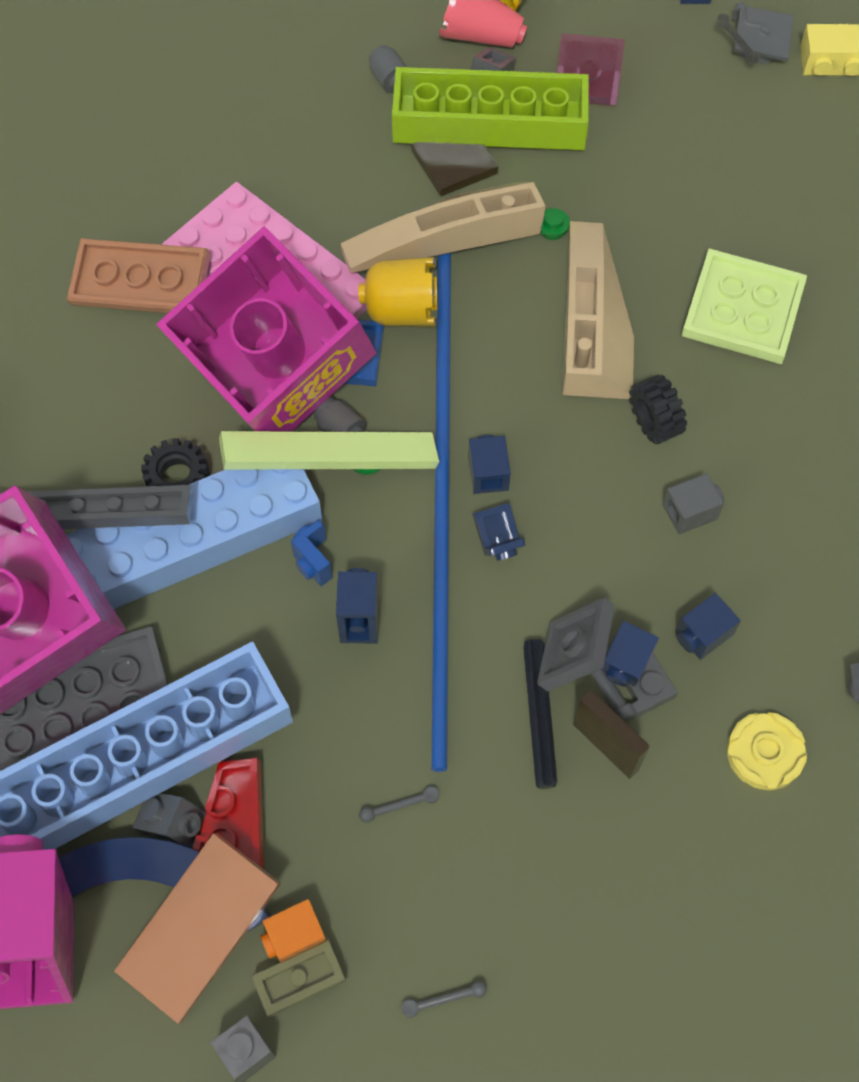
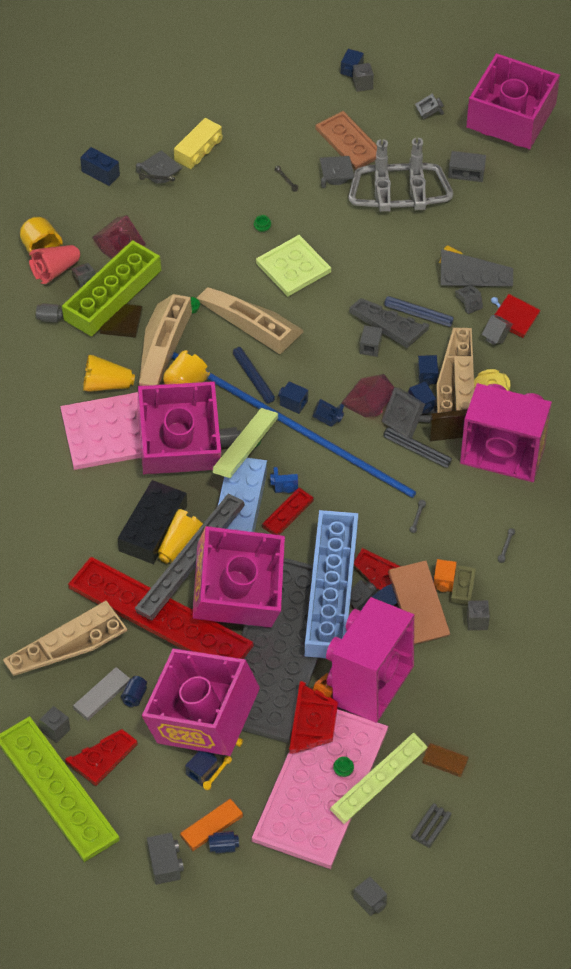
camera: 55 degrees left, 10 degrees down
nougat tile [66,238,211,313] -> none
black tyre [141,438,210,487] -> none
dark blue brick [336,568,379,644] -> none
black tyre [629,374,687,445] -> none
none -> yellow cone [83,355,135,392]
none -> black brick [117,480,187,565]
none -> yellow cone [158,509,203,564]
none -> dark blue axle [233,347,275,404]
none -> green plate [254,215,271,232]
none -> red tile [262,488,314,535]
none -> clear pink slope [341,374,395,417]
none -> dark grey wing [349,298,429,348]
none -> dark blue axle [384,296,454,327]
none -> tan wedge [437,328,474,413]
none -> dark pink brick [460,383,552,482]

